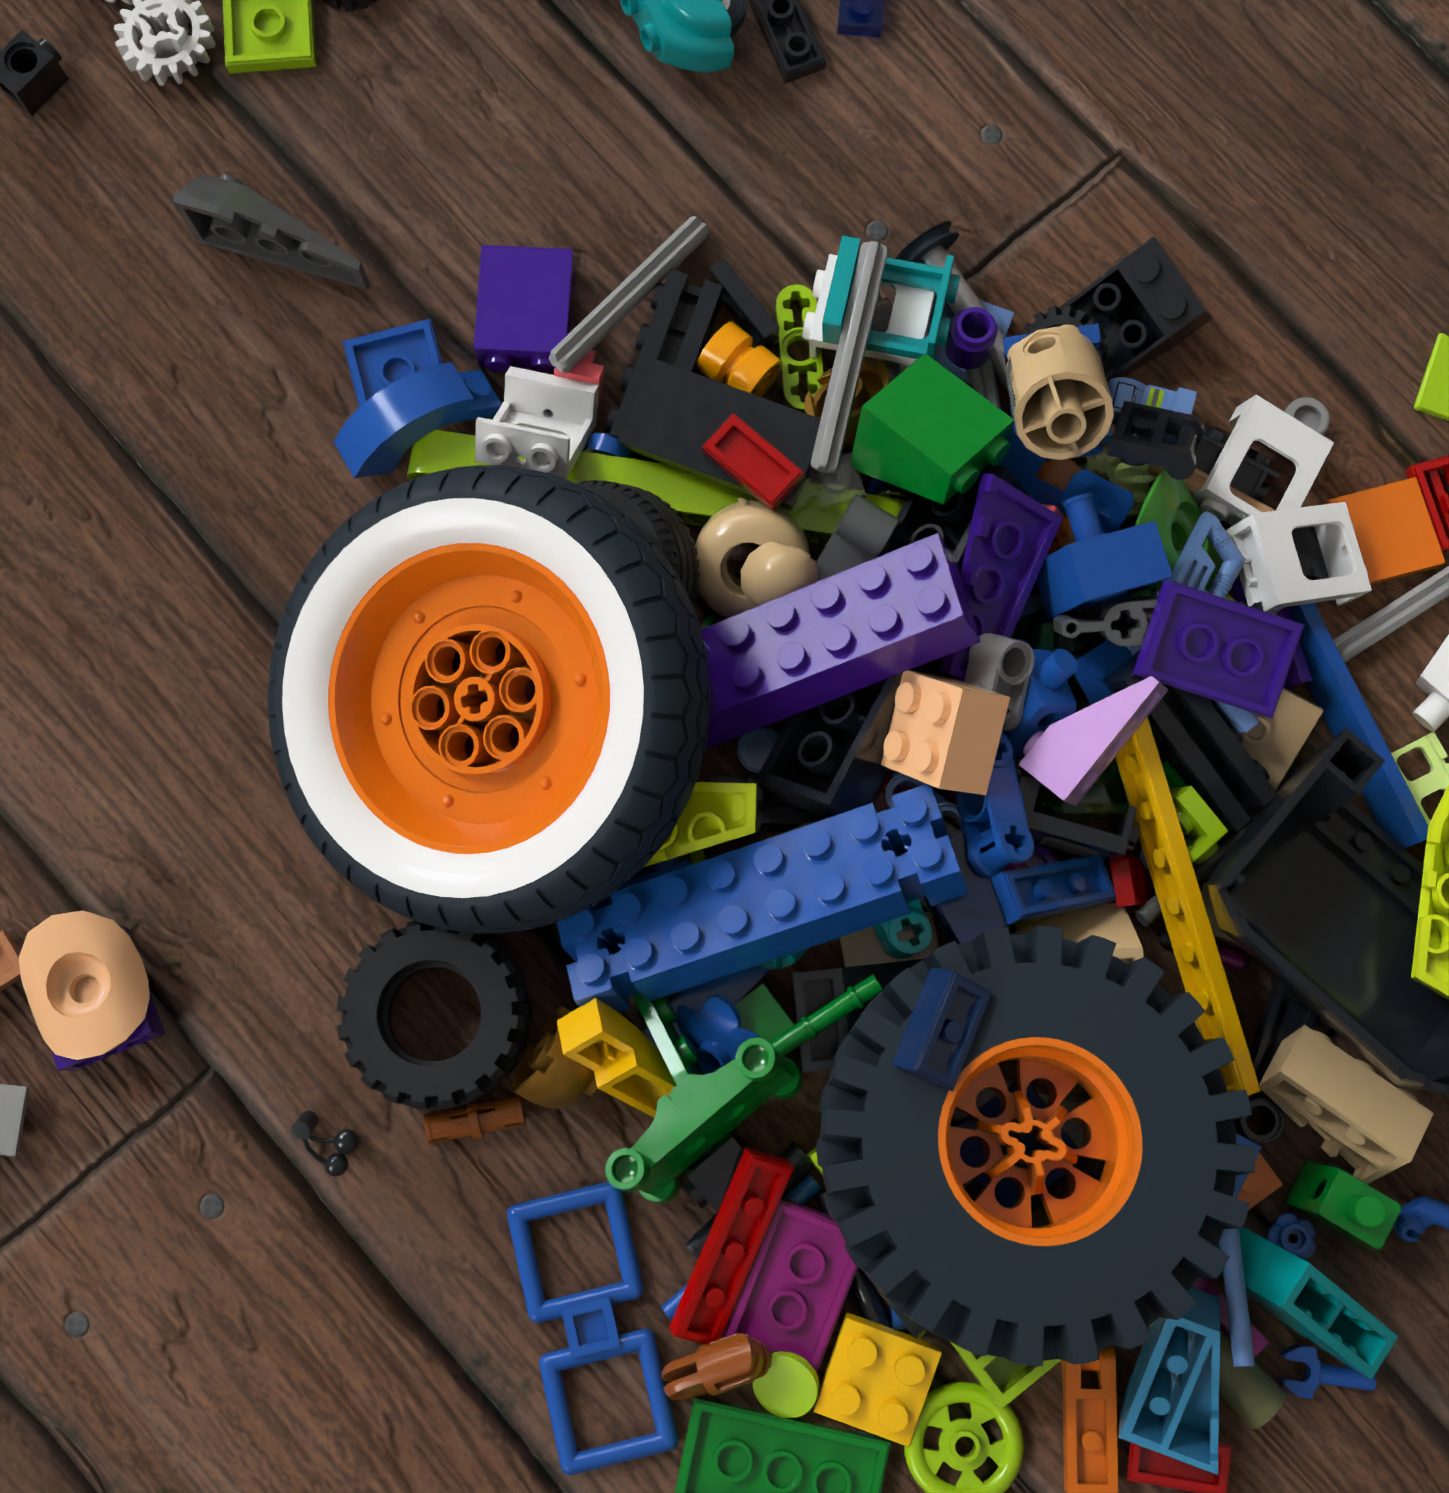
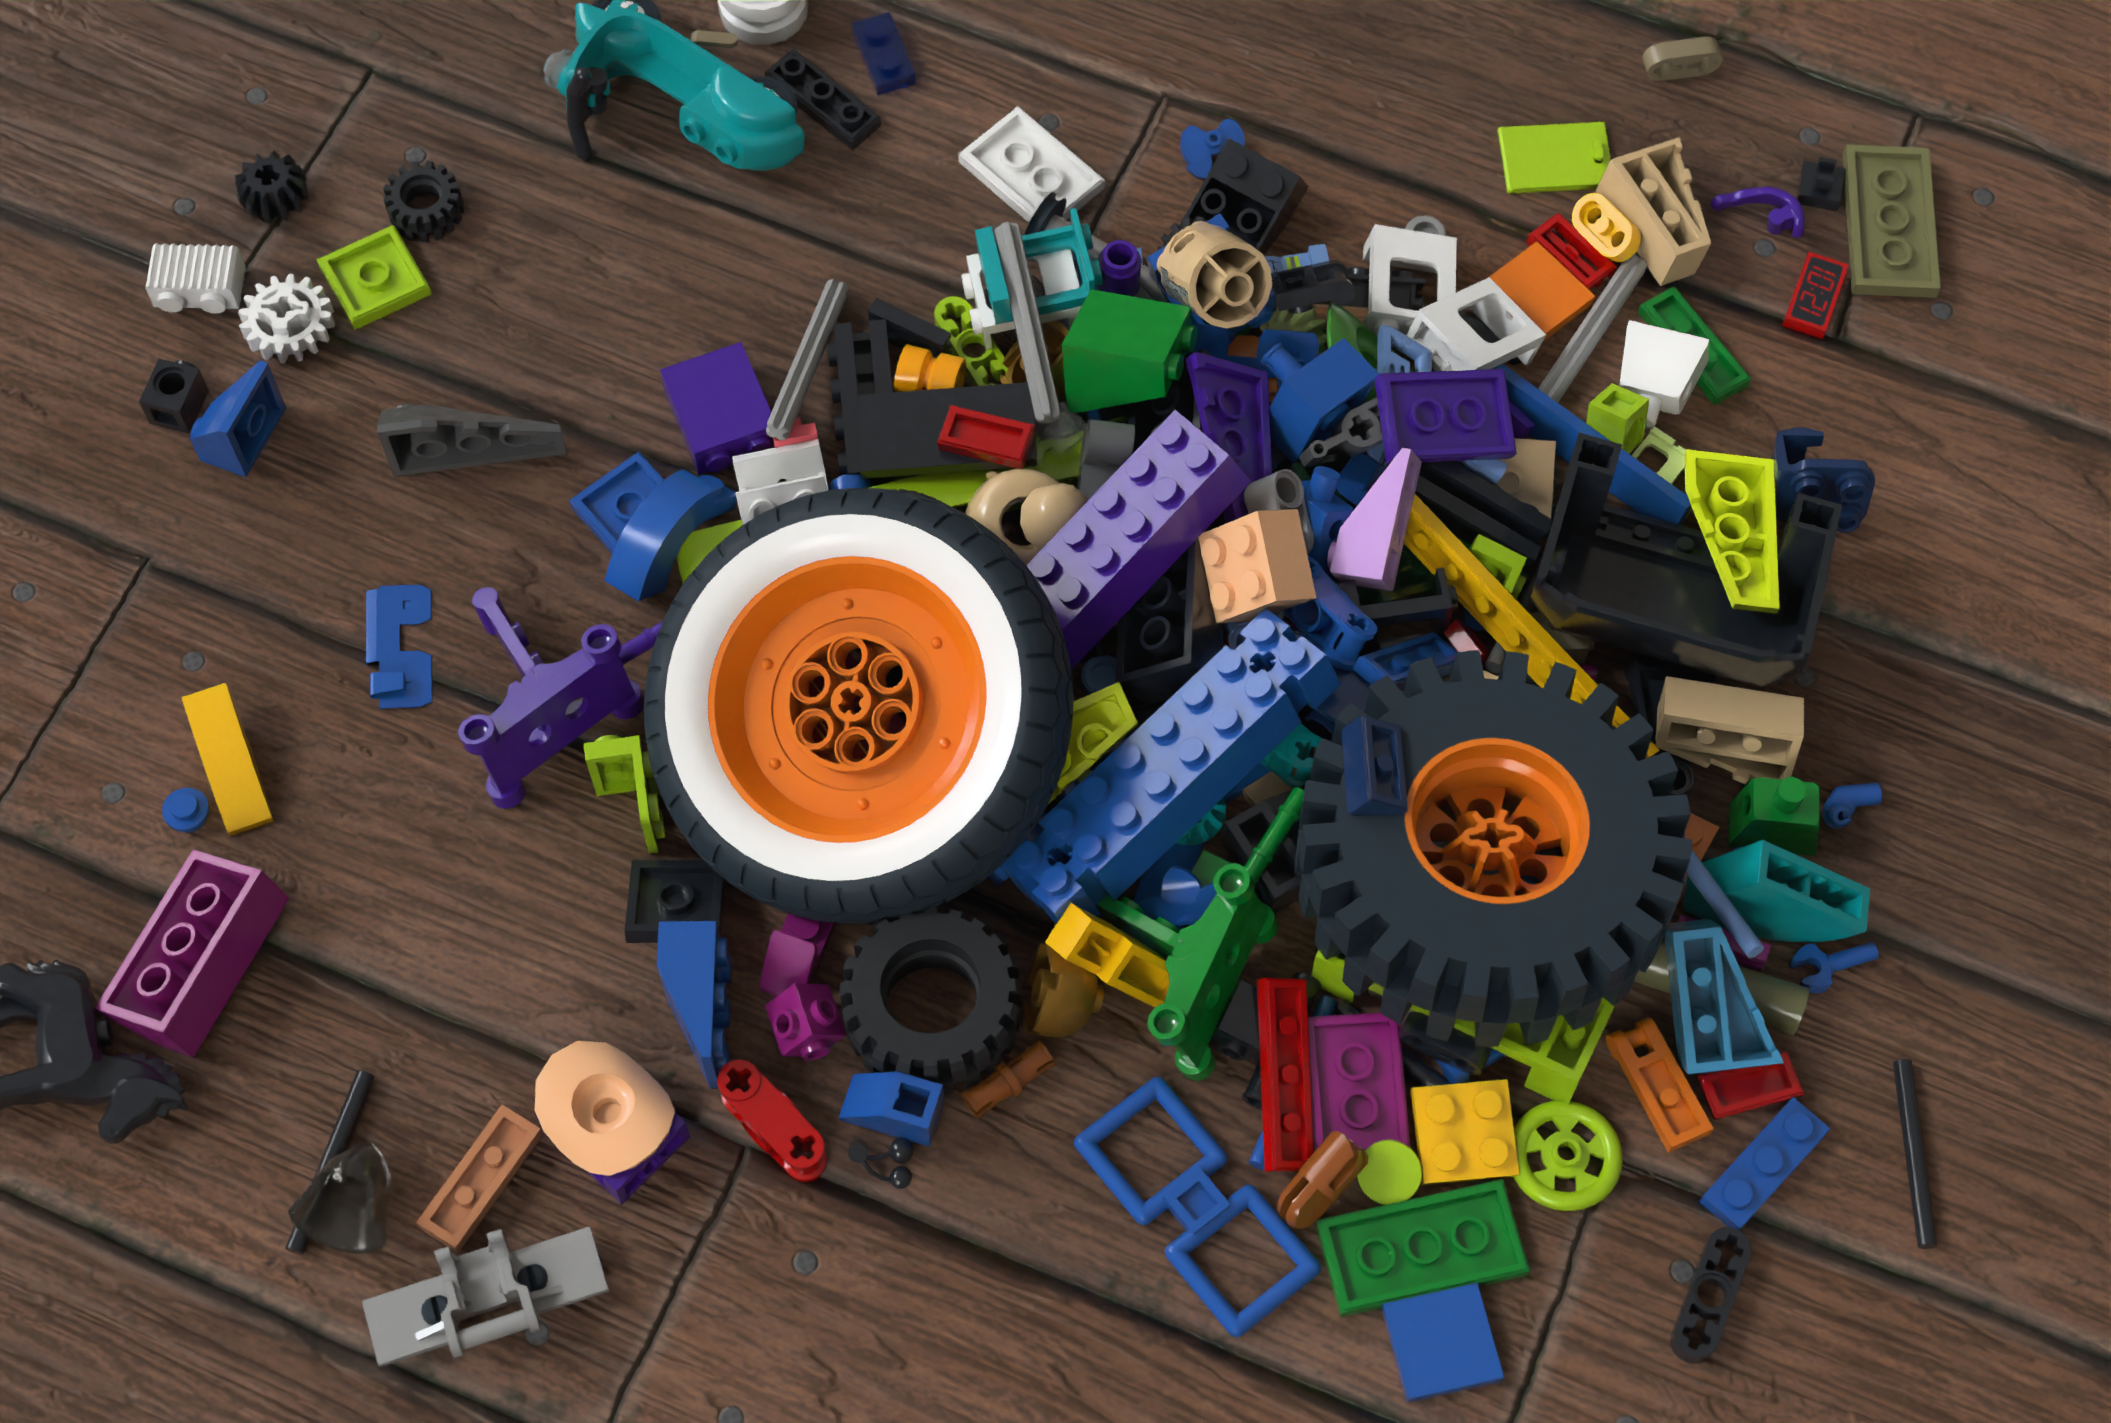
camera: 25 degrees left, 15 degrees down
none -> blue slope [190,360,286,477]
none -> blue piece [366,585,432,709]
none -> dark purple piece [458,587,663,809]
none -> lime bracket [584,735,666,854]
none -> black hinge [625,860,725,943]
none -> blue slope [657,921,732,1089]
none -> red piece [717,1059,827,1182]
none -> magenta slope [758,913,837,997]
none -> magenta brick [765,983,846,1061]
none -> blue slope [839,1072,944,1147]
none -> white tile [959,107,1105,222]
none -> blue piece [1180,118,1245,180]
none -> lime brick [1586,383,1650,454]

